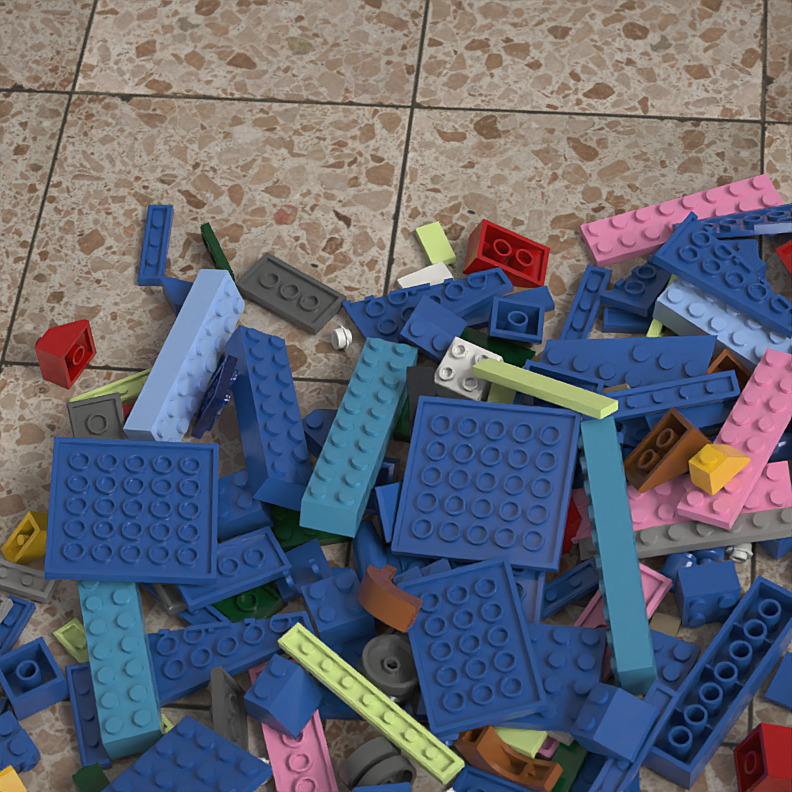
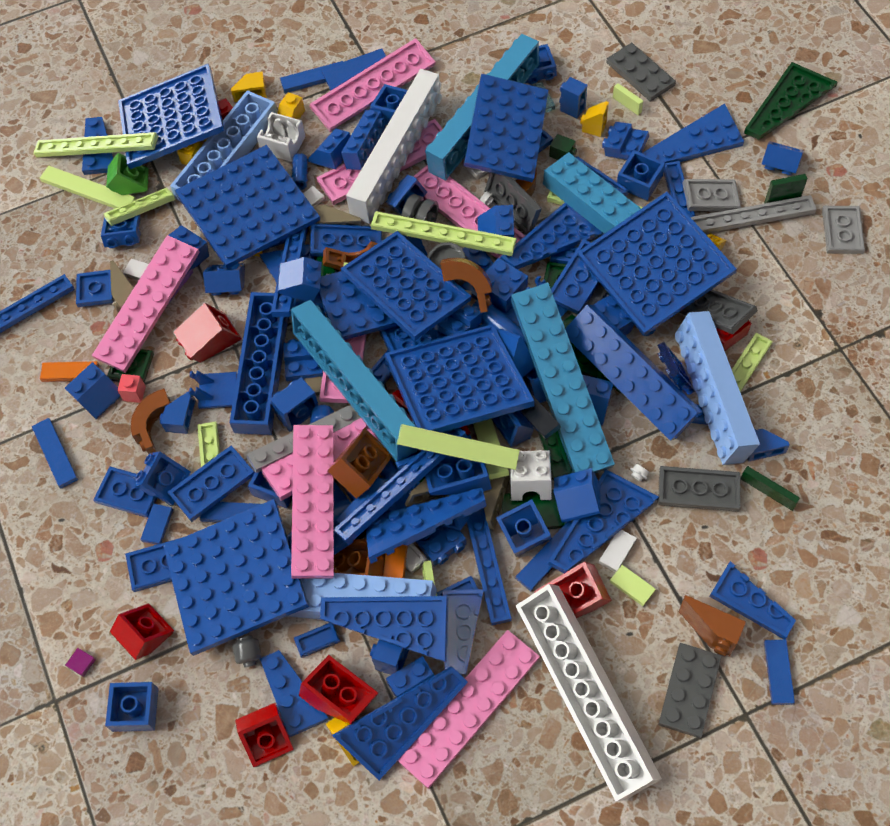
camera: 150 degrees right, 10 degrees up
red slope [34,319,97,390] -> none
blue tile [137,205,174,286] -> none
yellow slope [688,444,750,496] -> none
none -> white brick [516,584,662,802]
none -> dark grey plate [658,643,722,739]
none -> dark orange slope [679,595,746,656]
none -> blue wing [709,561,796,639]
none -> blue tile [764,639,795,705]

